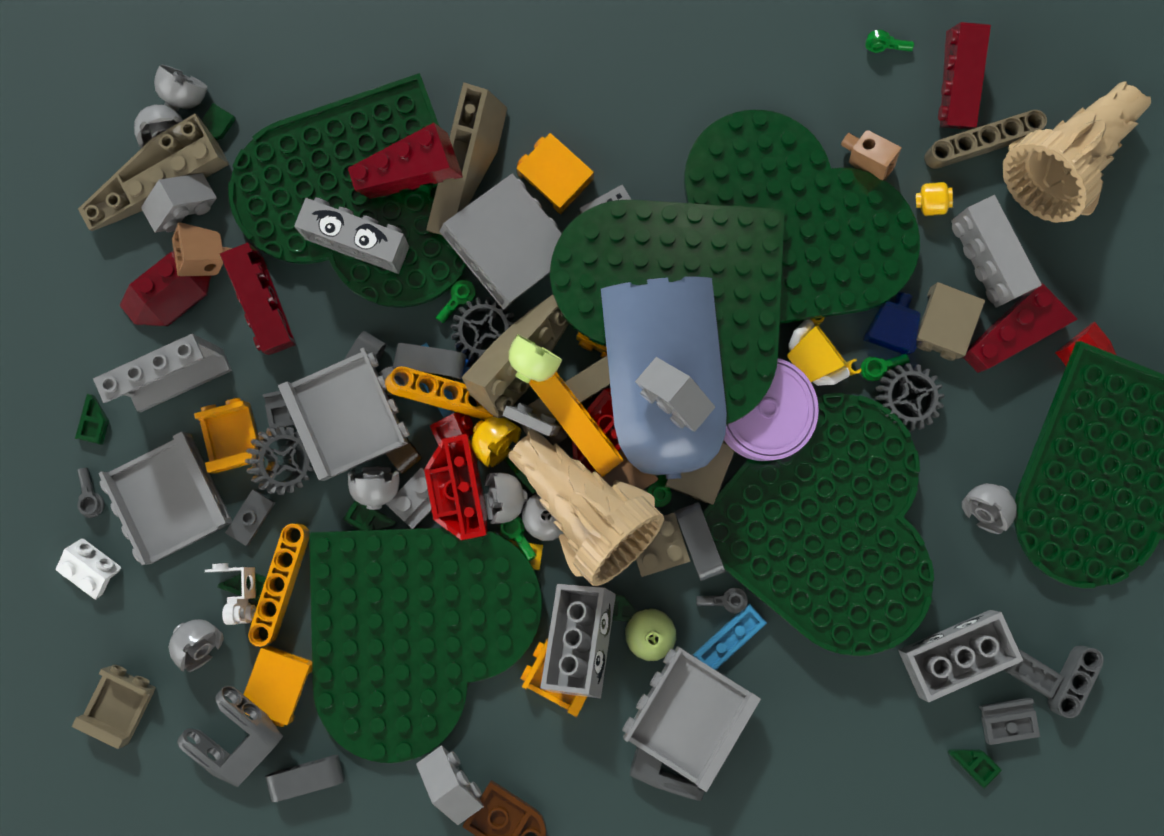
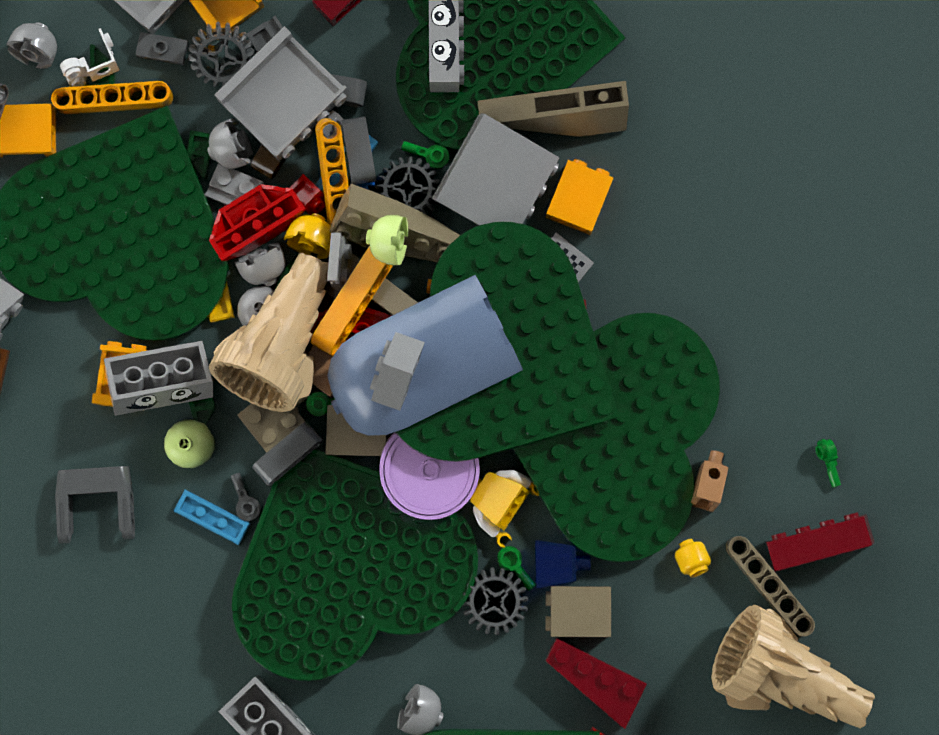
camera: 75 degrees right, 0 degrees up
dark red wedge [348,123,463,199] -> none
green plate [500,516,537,561] -> none
light grey panel [622,646,761,792] -> none
light grey brick [951,195,1042,308] -> none

